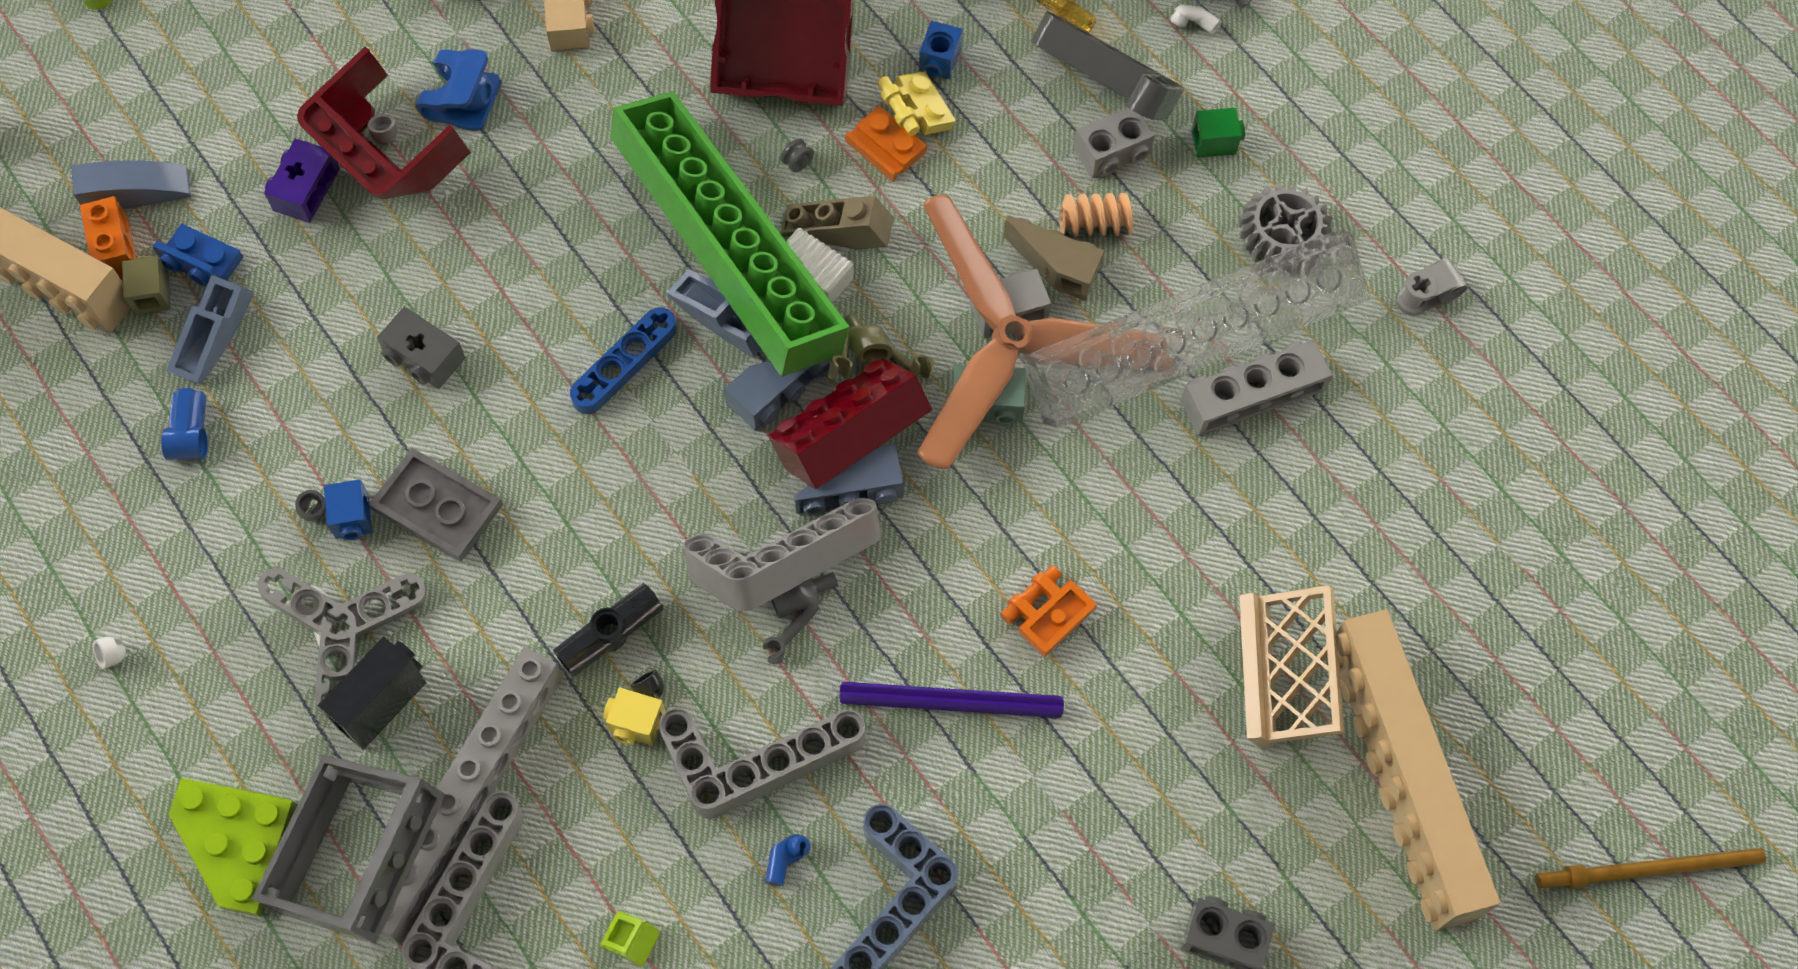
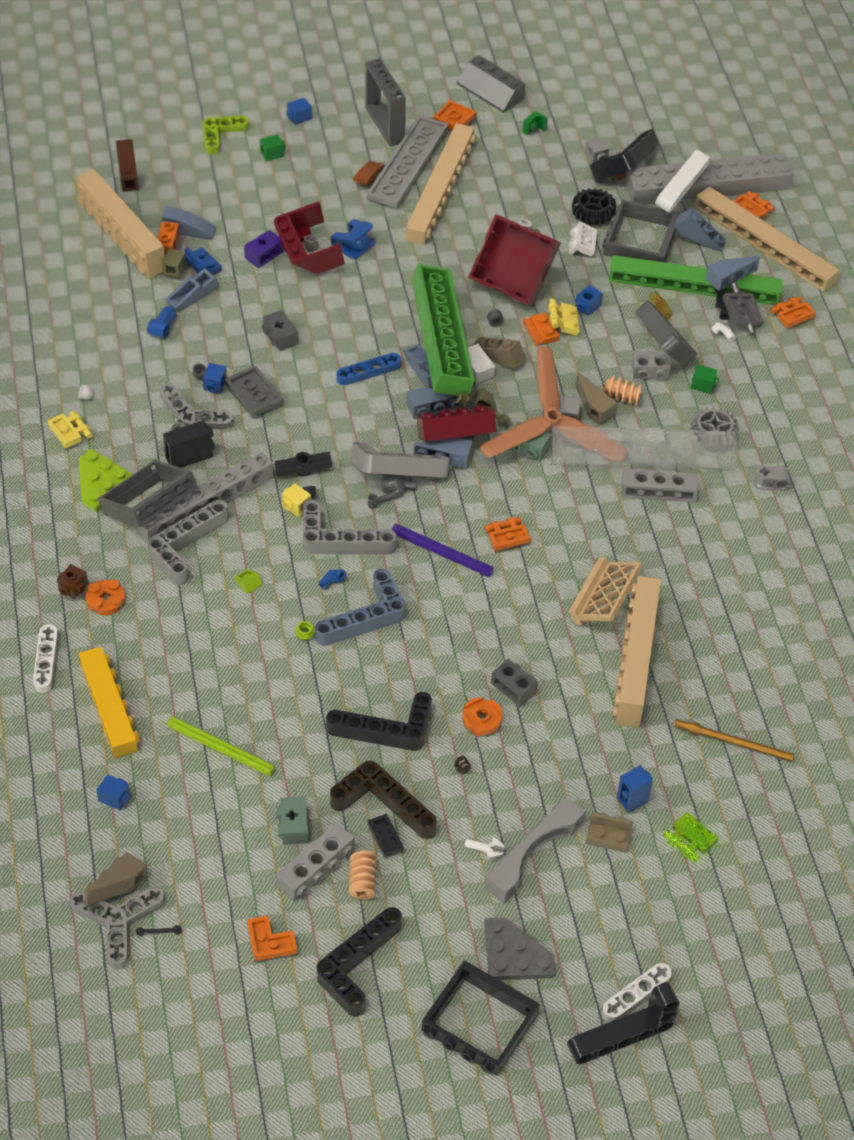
camera: 25 degrees right, 15 degrees down
none -> light yellow plate [47,411,93,449]

